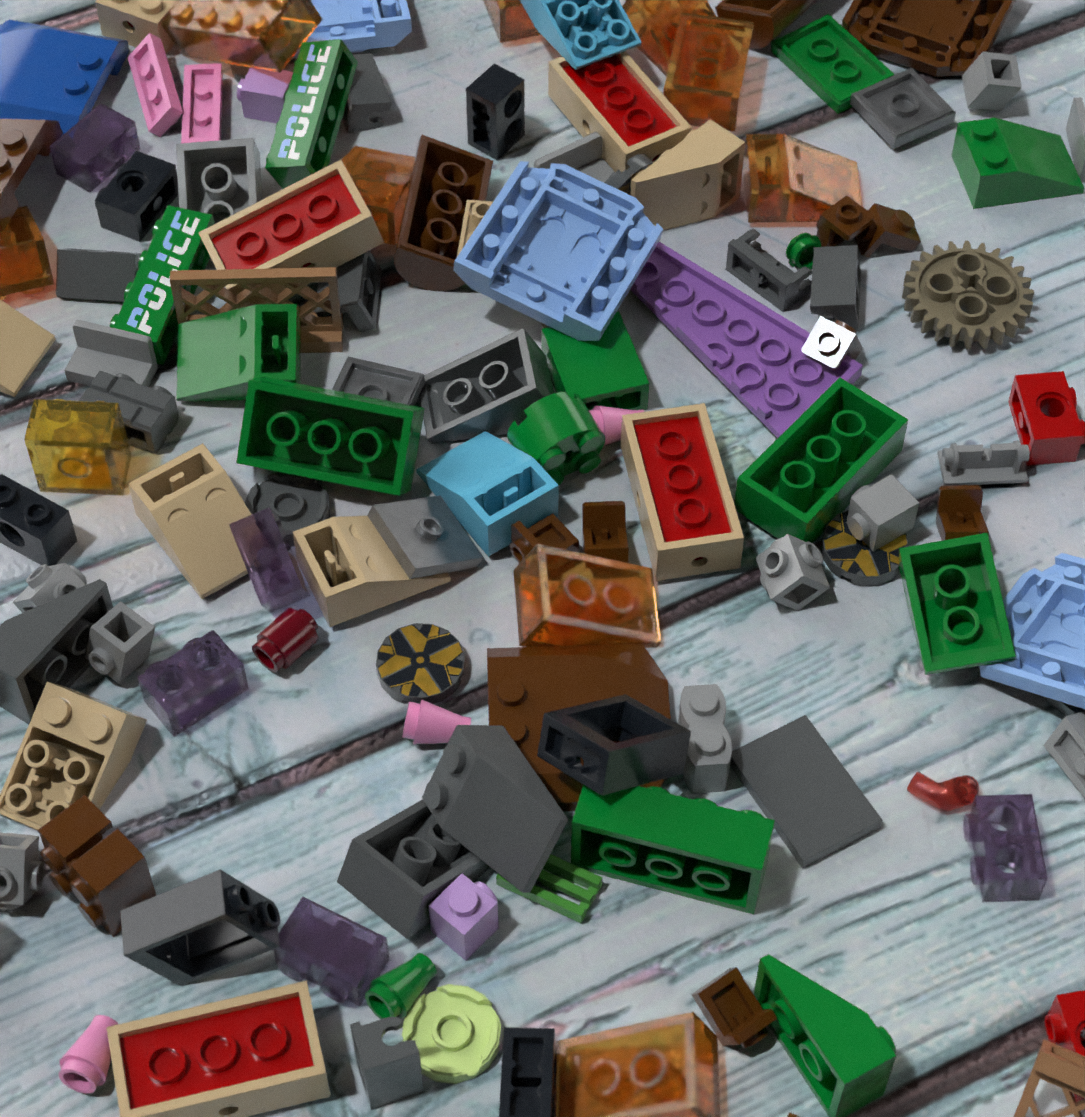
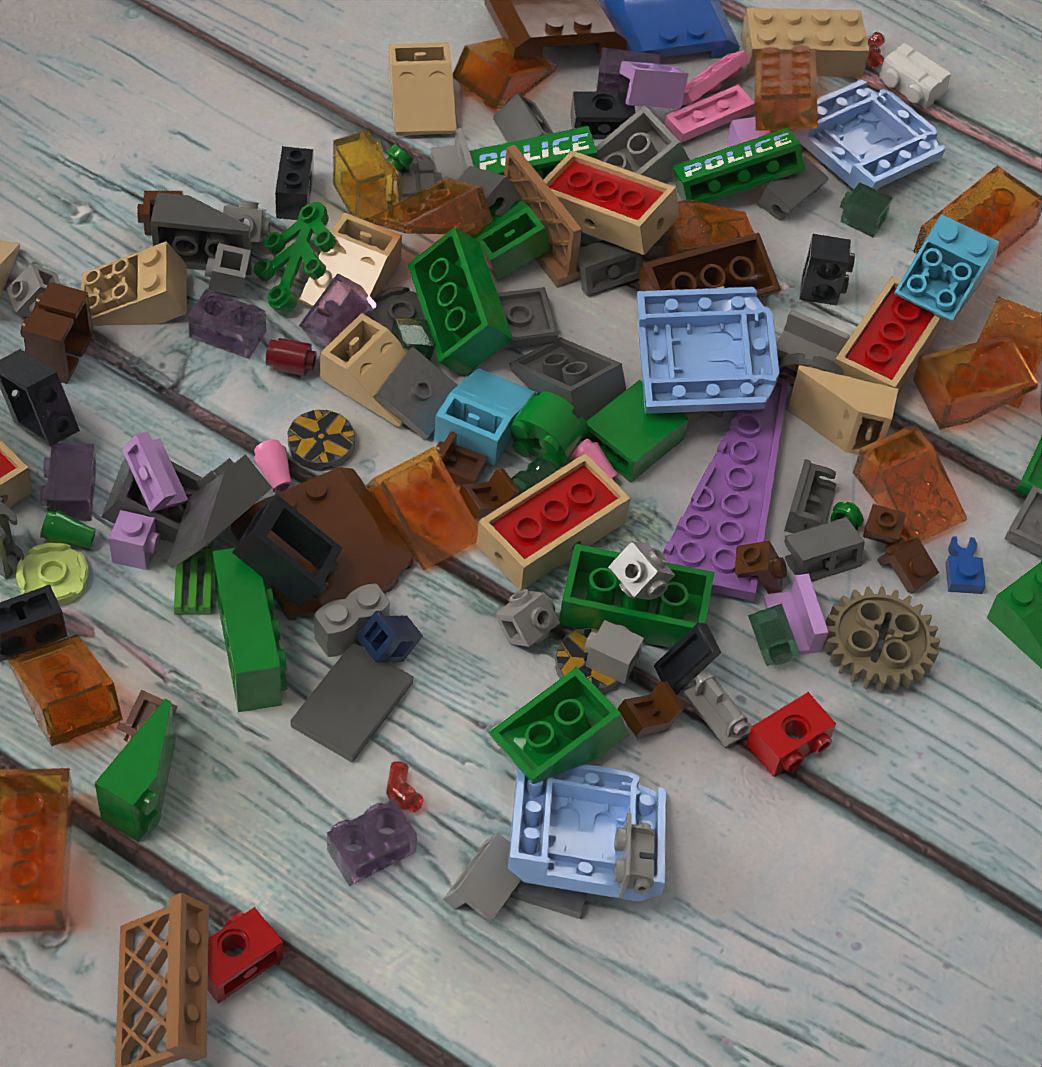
camera: 55 degrees right, 0 degrees up
none -> lavender panel [122,431,188,512]
none -> green plant [253,202,337,315]
none -> dark blue brick [356,611,423,662]
none -> clear orange slope [370,177,492,236]
none -> green plate [384,144,414,173]
none -> clear green panel [391,317,436,361]
none -> dark grey hinge [448,166,522,216]
none -> clear green wheel [511,457,556,496]
none -> light grey brick [609,541,675,600]
none -> lavender panel [620,61,688,109]
none -> black tile [653,622,721,695]
none -> clear green brick [748,603,800,666]
none -> lavender panel [763,574,829,657]
none -> clear green brick [840,182,893,237]
none -> blue plate [945,536,986,594]

